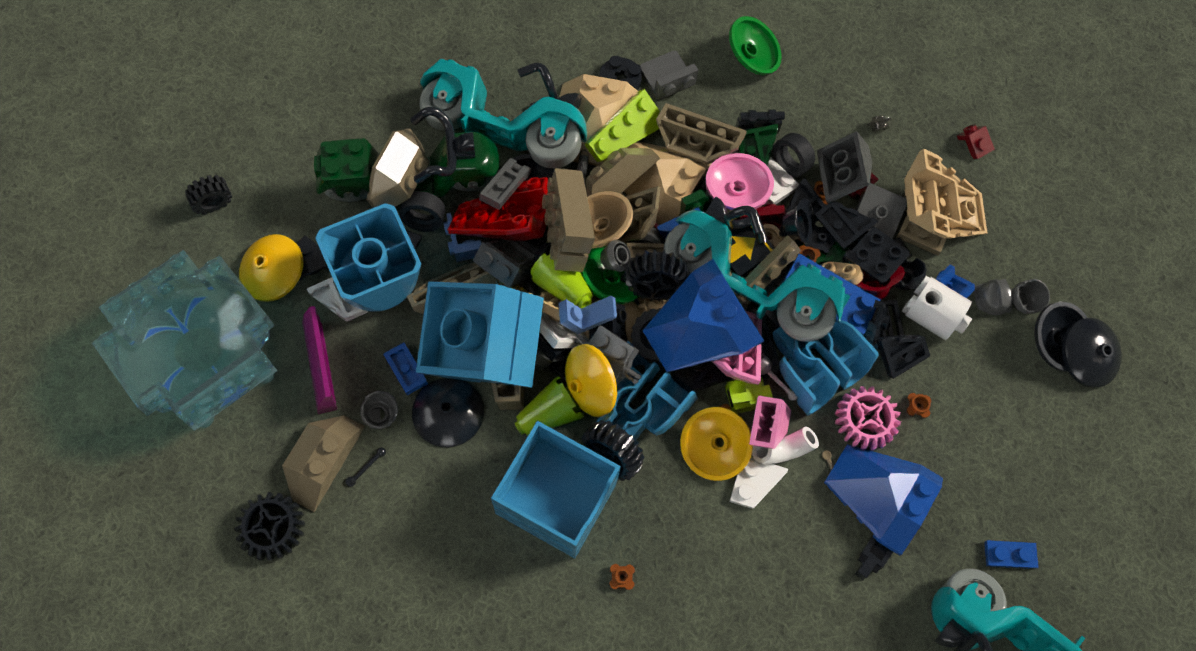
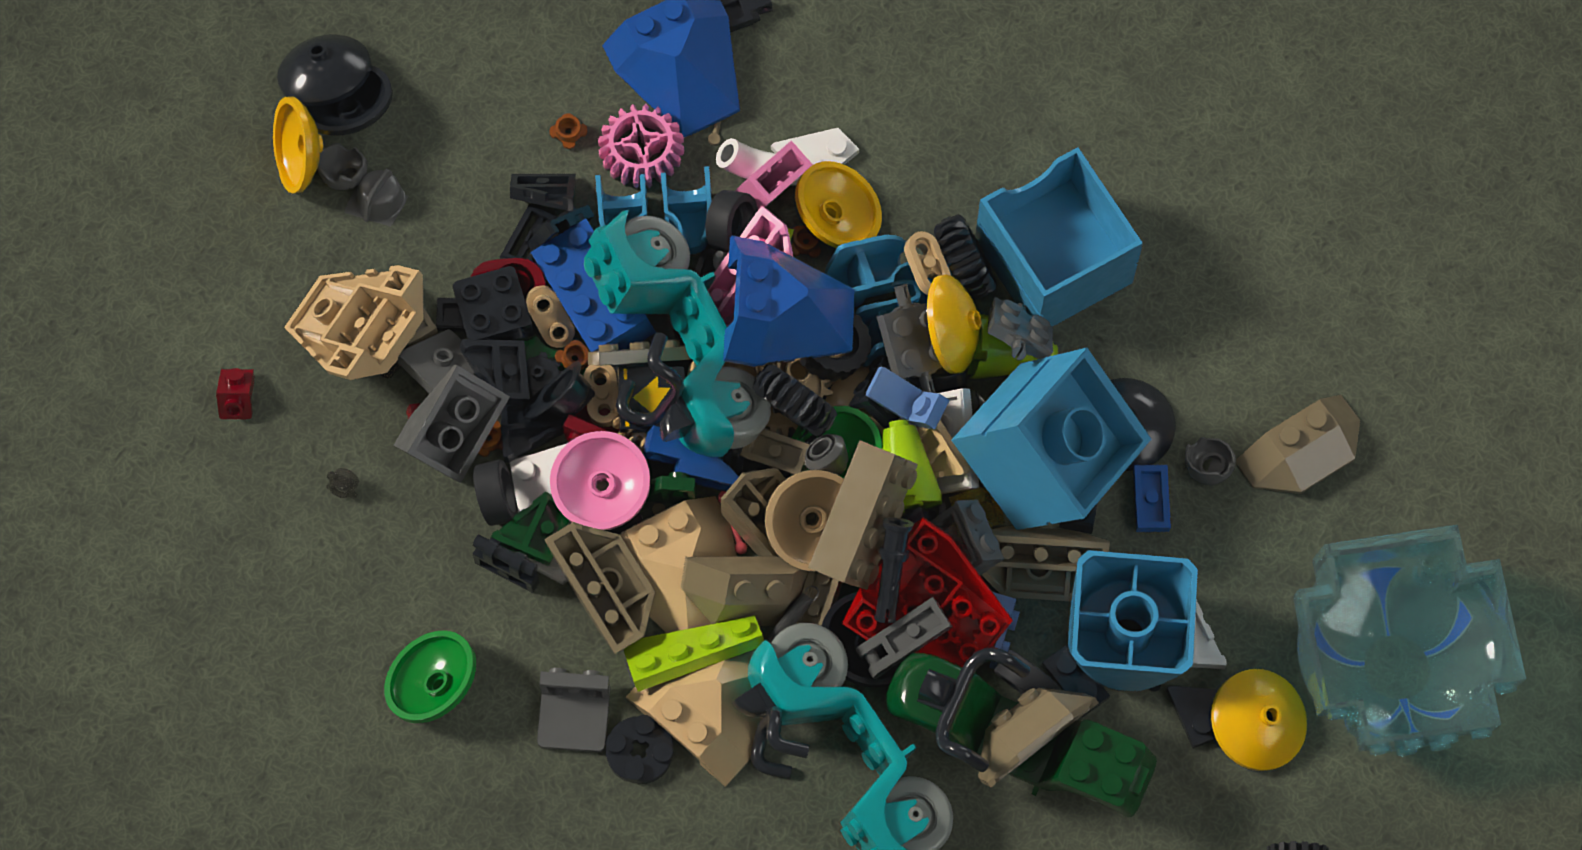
camera: 145 degrees left, 0 degrees up
black gear [235,492,305,561] -> none
magenta slope [302,306,337,414] -> none
black hinge [345,447,386,487] -> none
dark orange plate [609,564,635,590] -> none
black hair [894,258,927,290] -> none
white cylinder [902,276,972,340] -> none
blue bracket [936,265,975,298] -> none
none -> yellow dish [273,97,323,194]
none -> black tyre [705,190,758,253]
none -> black pin [874,517,914,623]
none -> tan plate [904,231,951,295]
none -> dark grey plate [988,297,1053,360]

